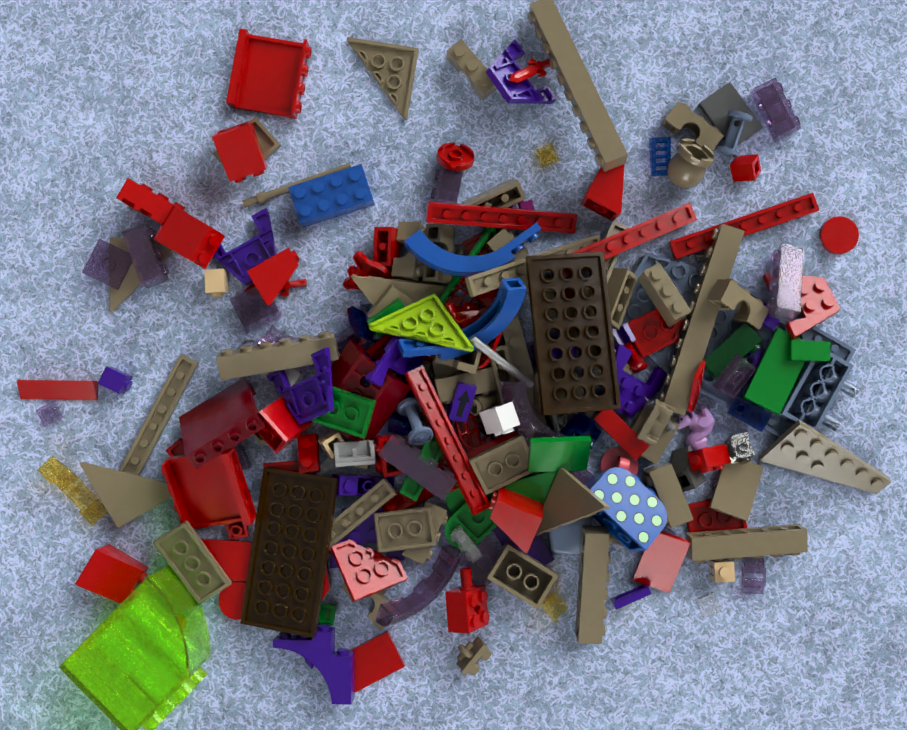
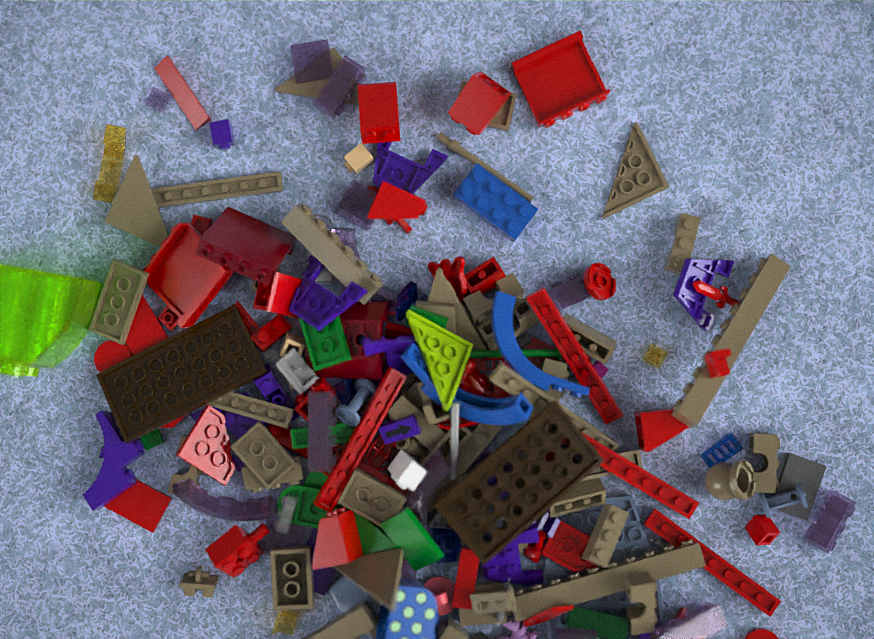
camera: 60 degrees right, 0 degrees up
red slope [75,544,149,604] -> none
red wedge [116,178,187,225] -> none
none -> red panel [704,348,731,379]

